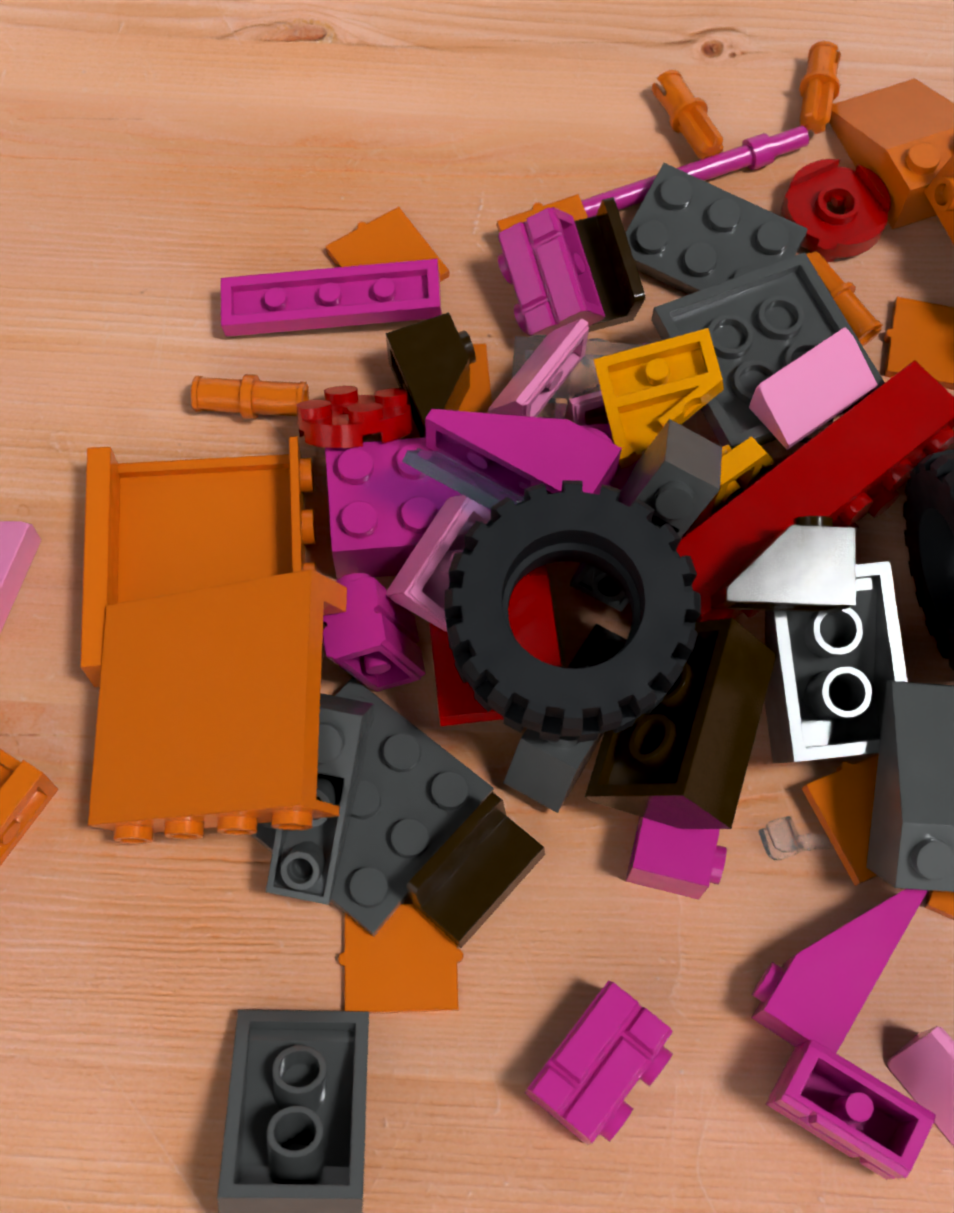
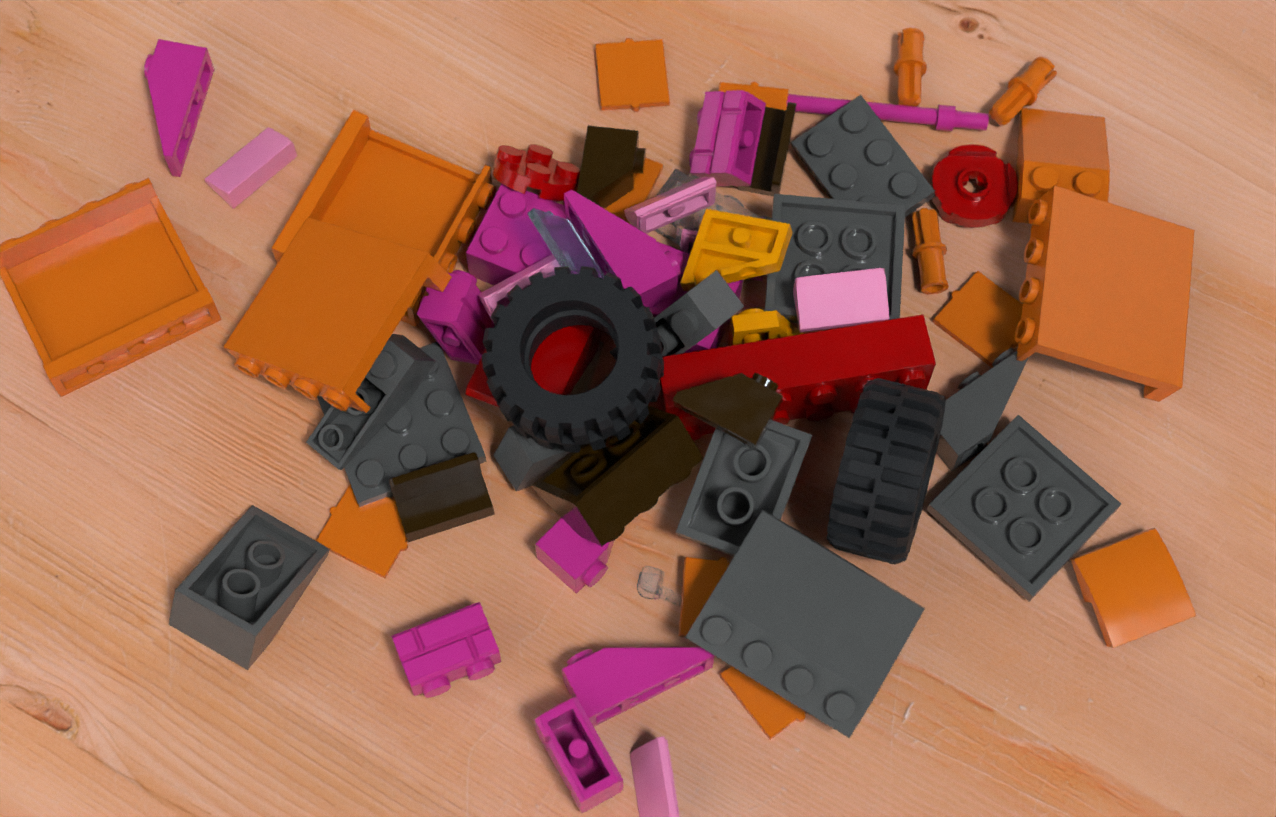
camera: 30 degrees right, 0 degrees up
orange pin [191,374,309,420] -> none
dark pink plate [221,259,442,337] -> none

